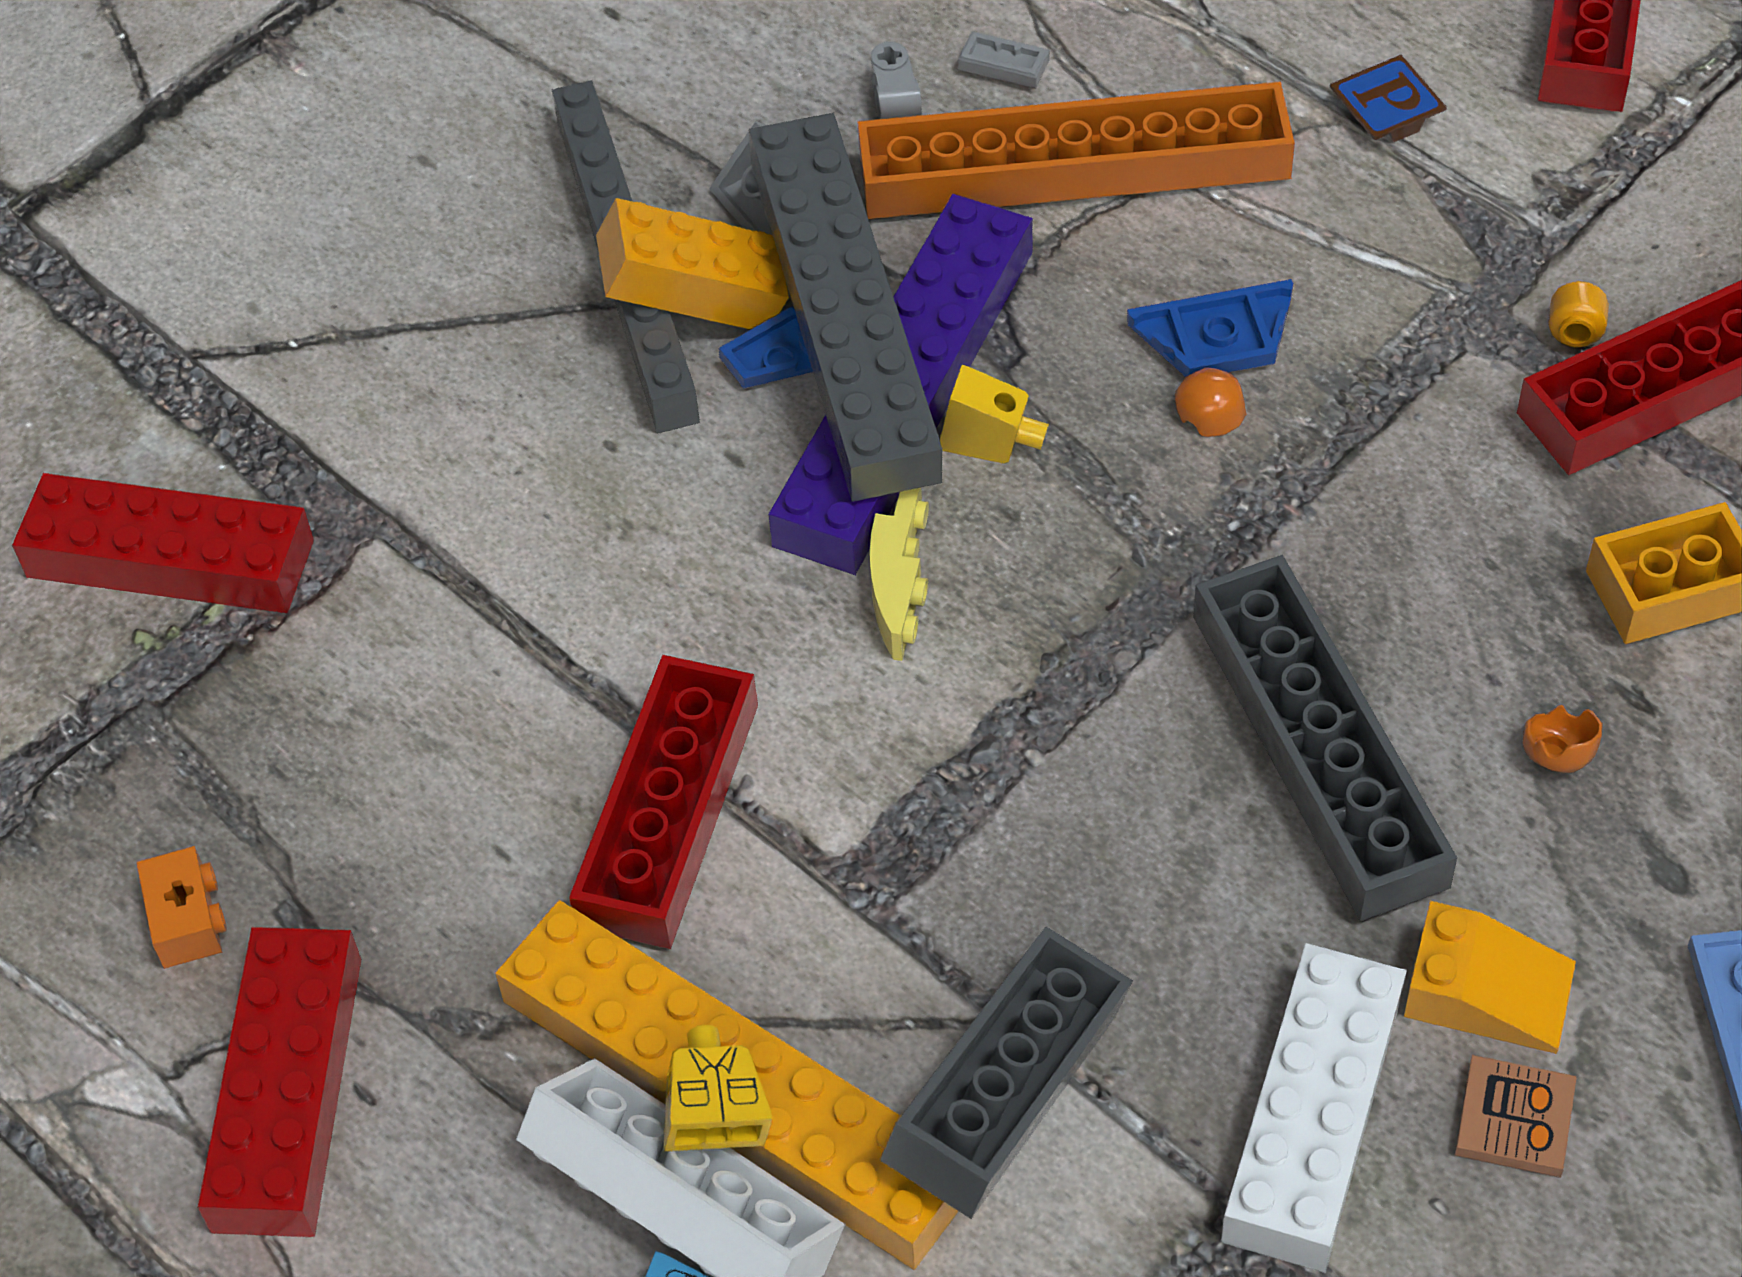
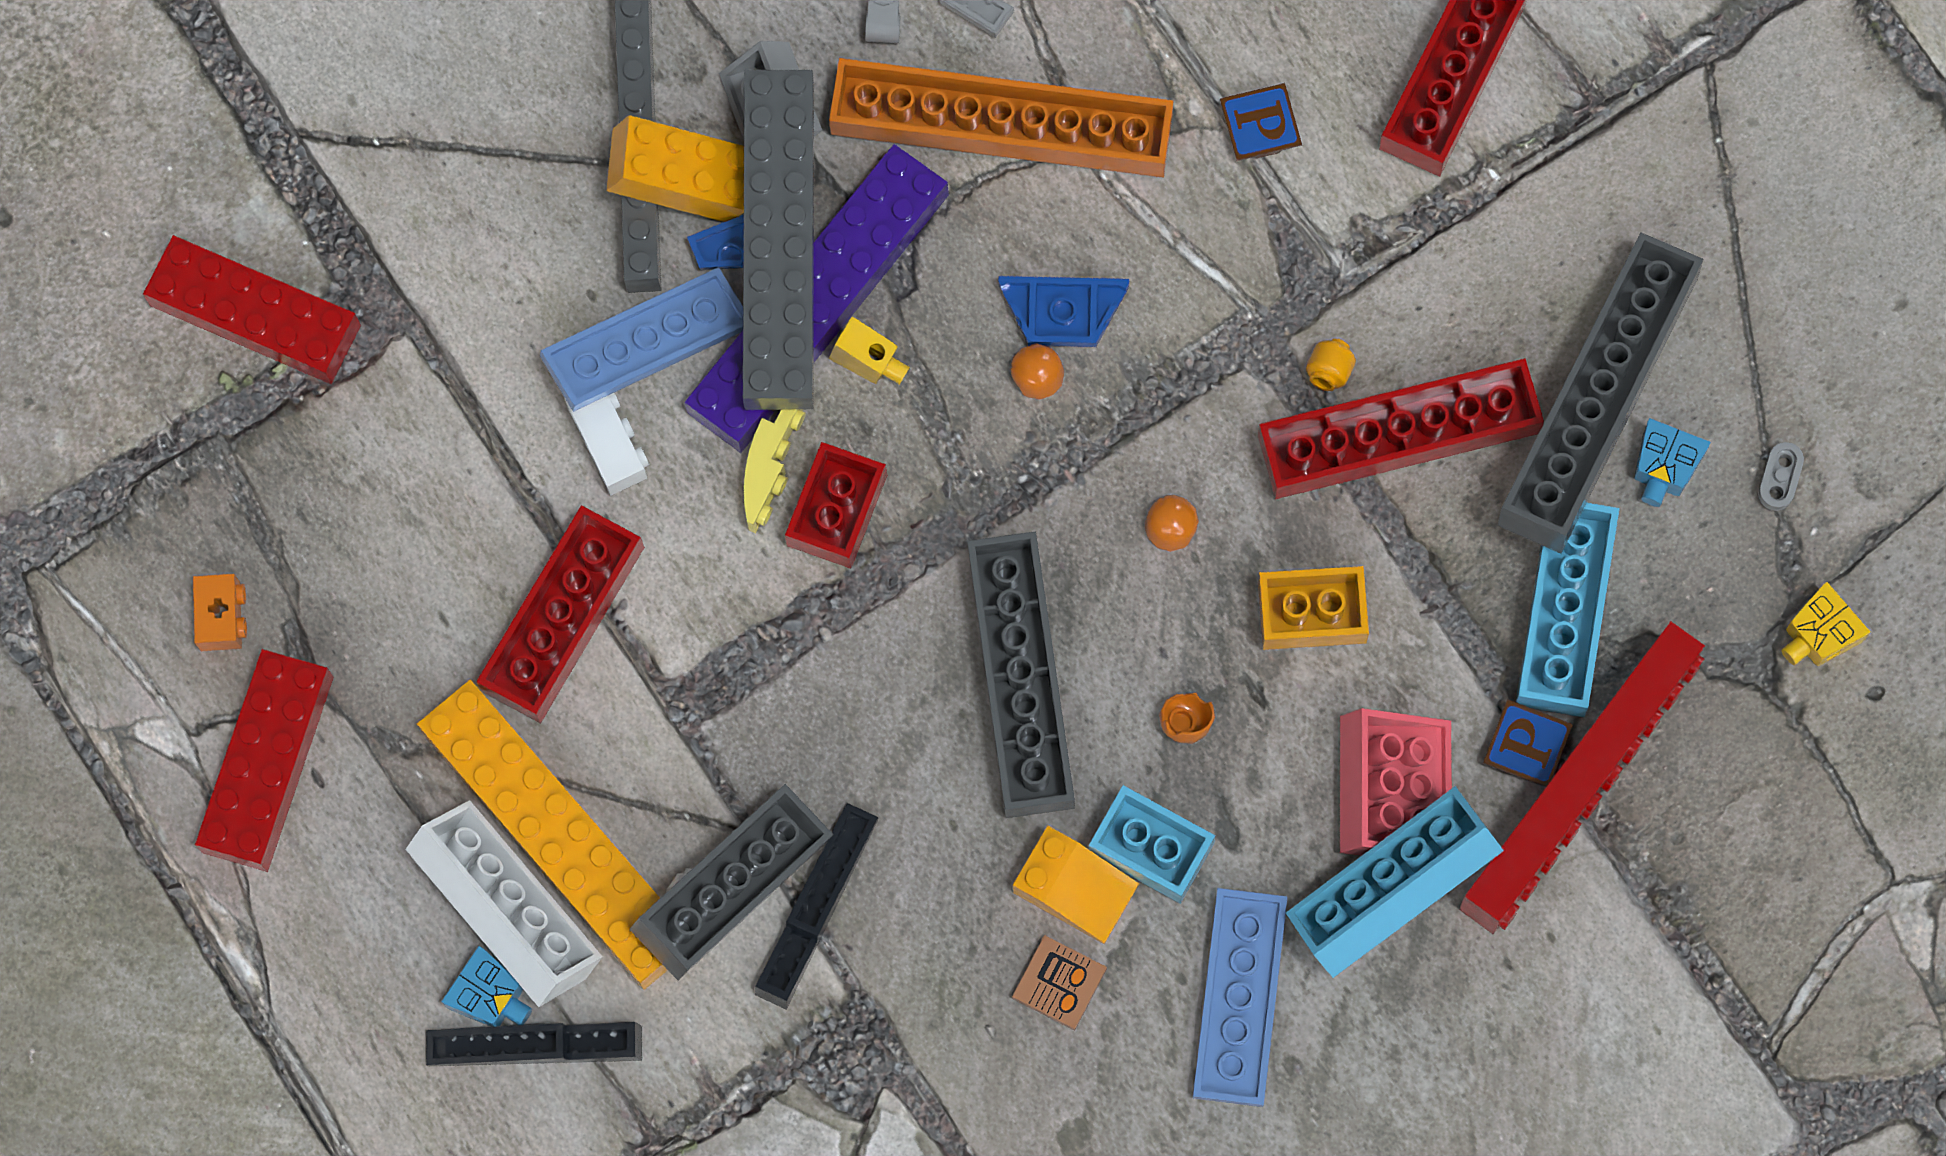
camera: 15 degrees right, 20 degrees up
yellow torso [663,1025,772,1152] -> none
white brick [1221,943,1407,1273] -> none
none -> medium blue plate [540,267,743,412]
none -> white brick [564,393,649,496]
none -> black slope [755,803,878,1010]
none -> red brick [785,442,888,569]
none -> medium azure brick [1089,785,1215,904]
none -> orange hair [1145,495,1199,552]

